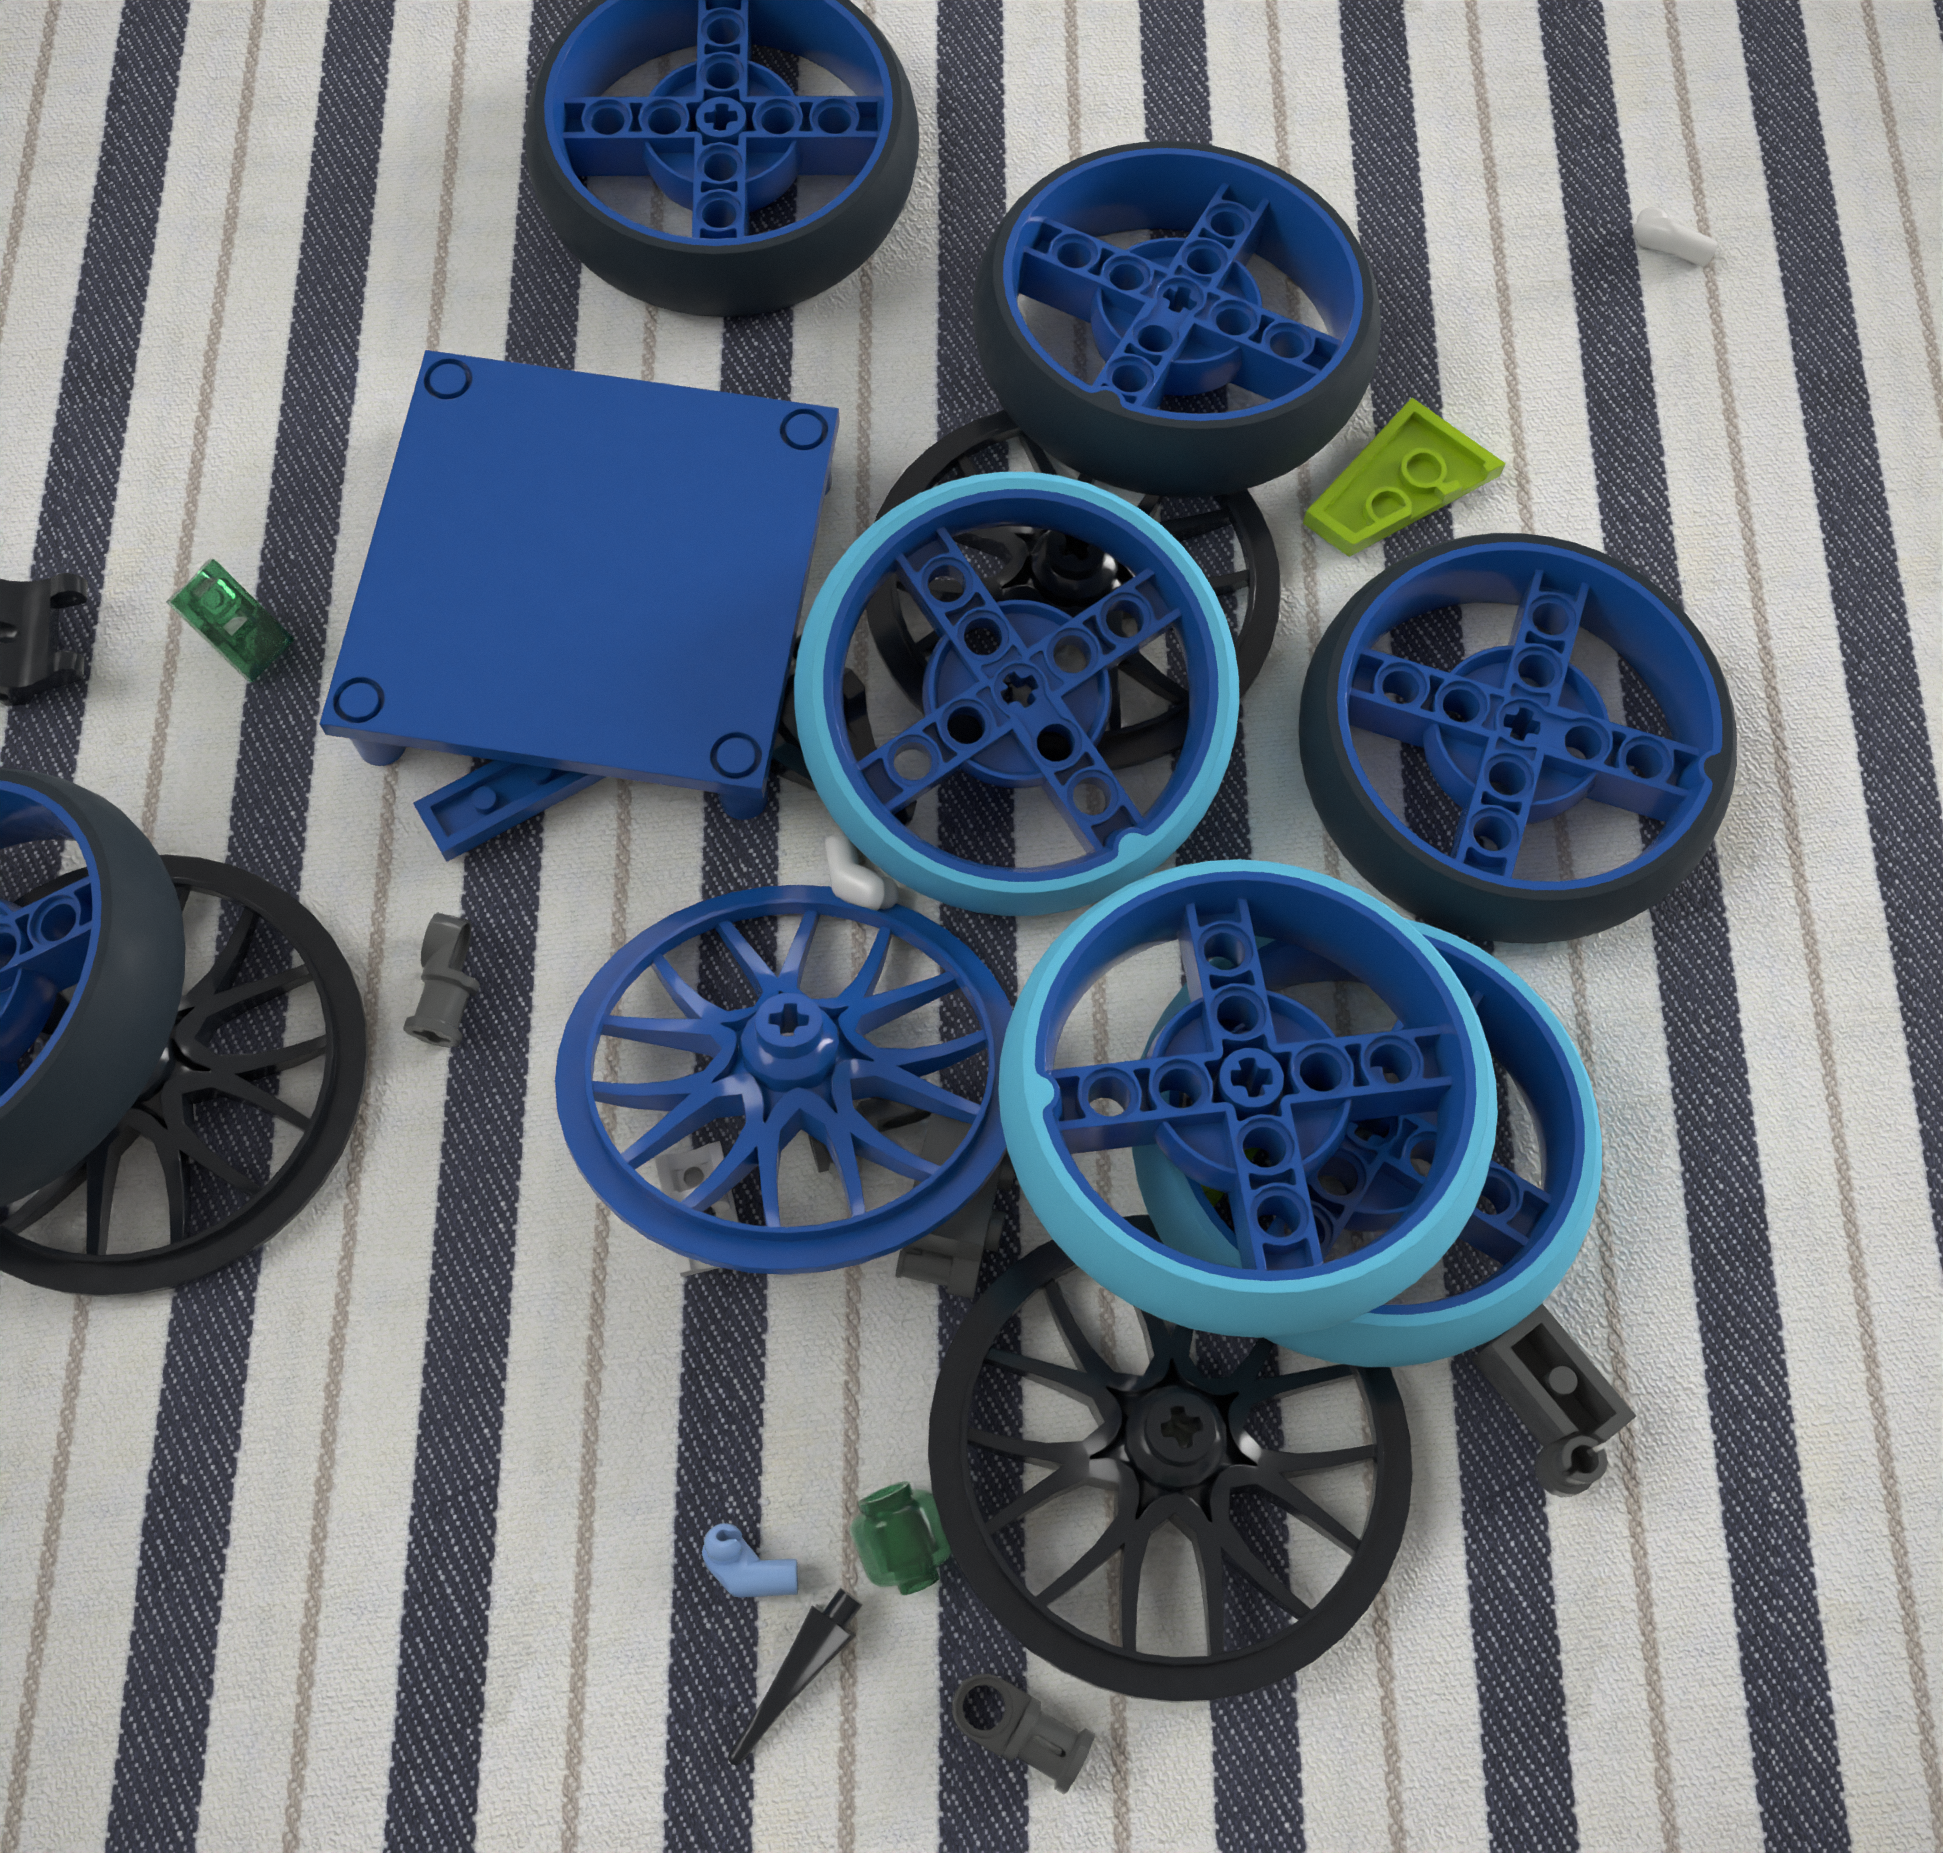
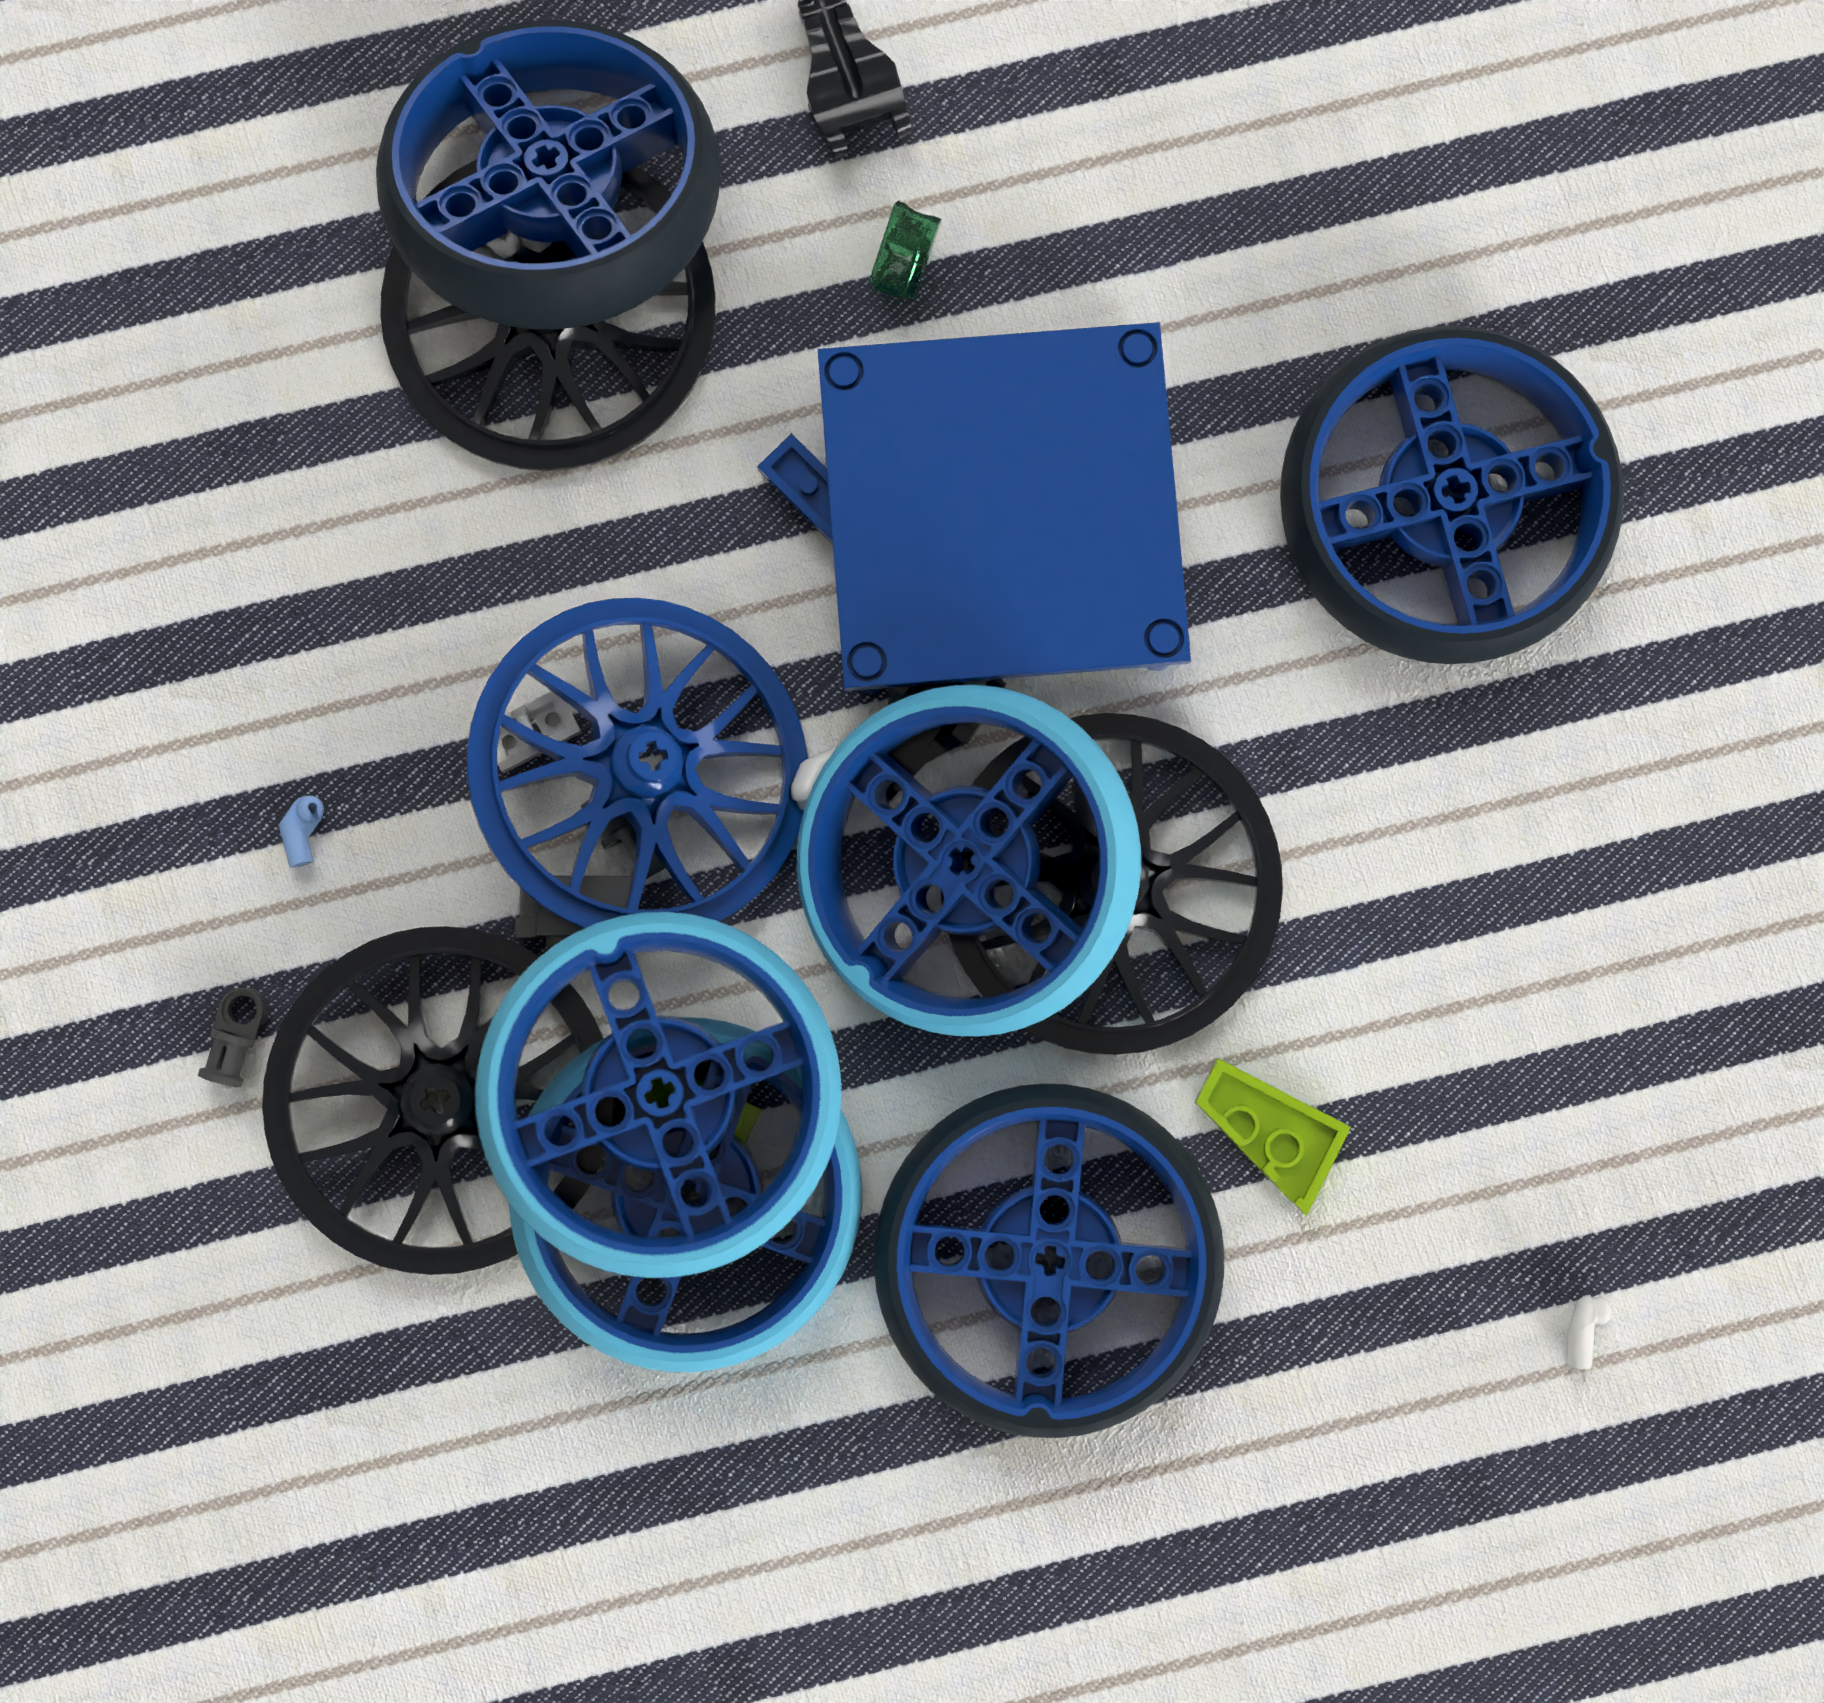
camera: 80 degrees right, 15 degrees up
dark grey connector [403,912,480,1048] -> none
black piece [728,1588,863,1766] -> none
clear green head [849,1481,951,1595] -> none
blue wheel [973,141,1381,498] -> none
dark grey hinge [1471,1303,1636,1497] -> none

